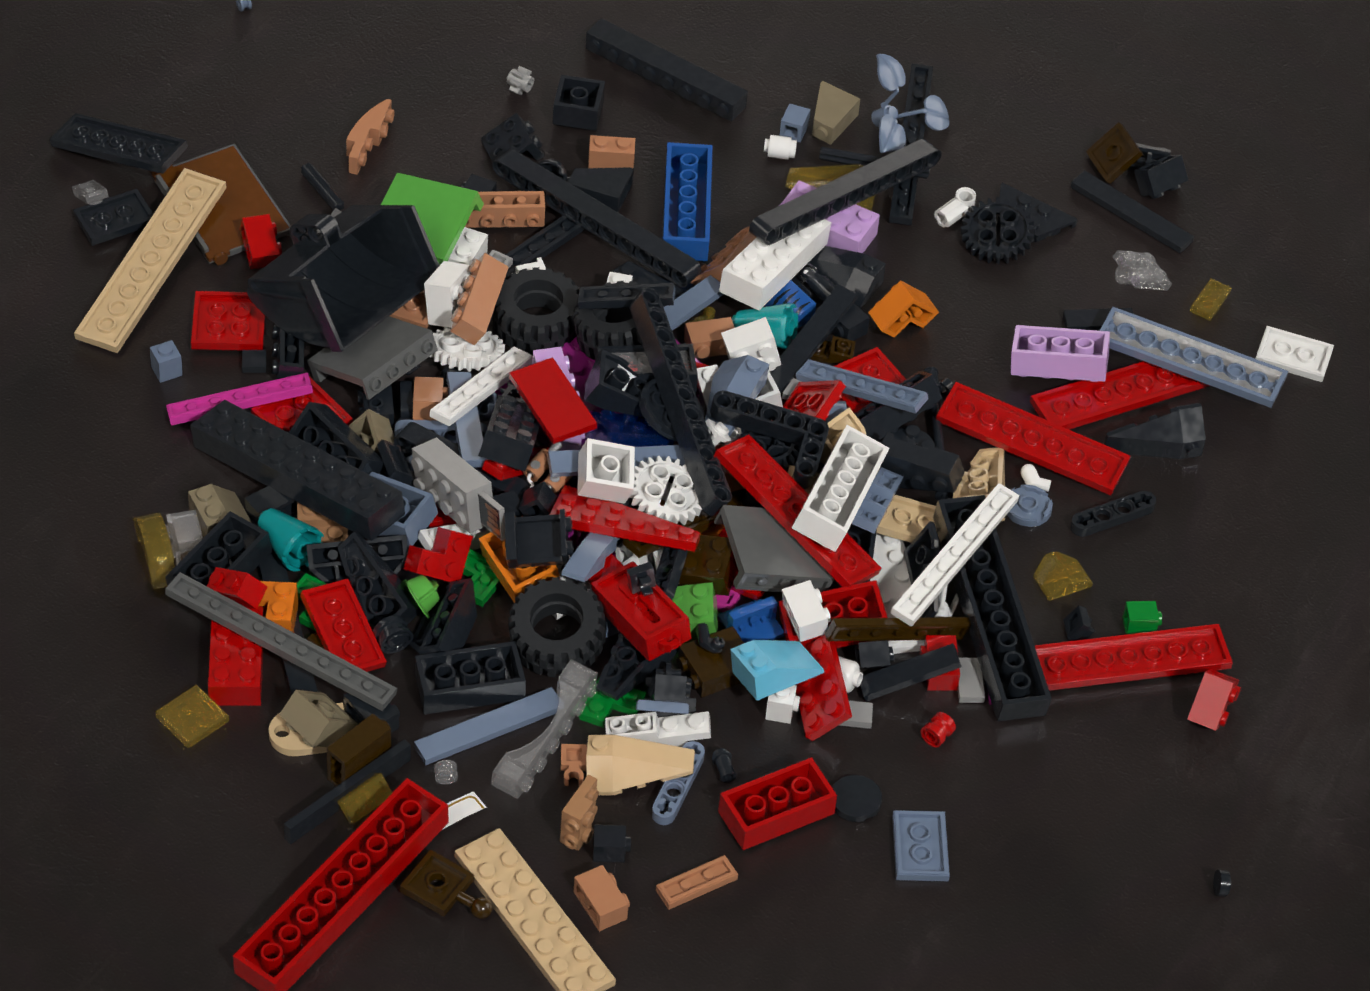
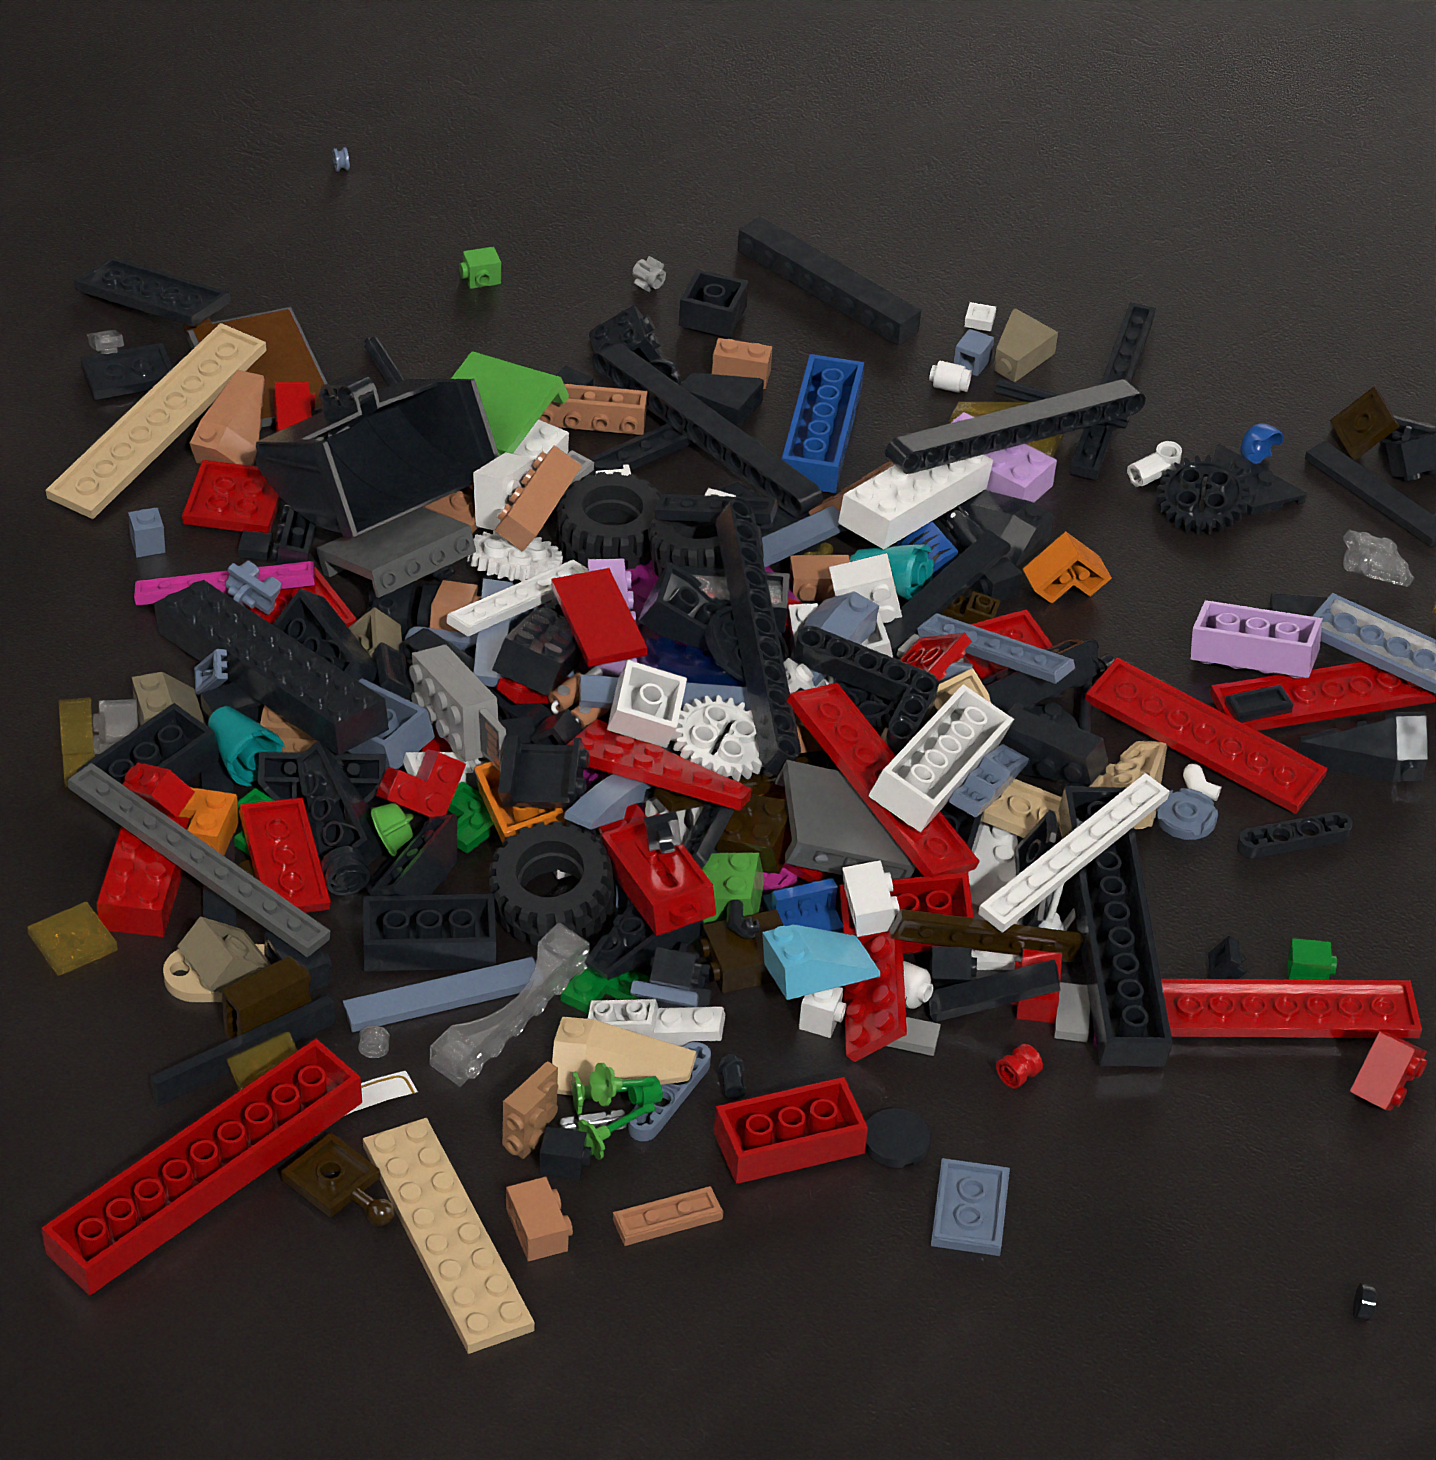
camera: 10 degrees right, 5 degrees down
nougat slope [346,99,395,175] -> none
nougat plate [561,744,587,786] -> none
sand blue plant [871,54,950,153] -> none
clear yellow slope [1033,552,1093,601] -> none
none -> nougat wedge [190,370,265,466]
none -> sand blue tile [194,649,228,696]
none -> sand blue hips [225,560,281,615]
none -> bright green brick [459,247,501,289]
none -> axle [559,1109,626,1131]
none -> bright green plant [571,1063,663,1160]
none -> white plate [964,302,996,331]
none -> black tile [1225,684,1294,723]
none -> blue hair [1240,423,1283,464]

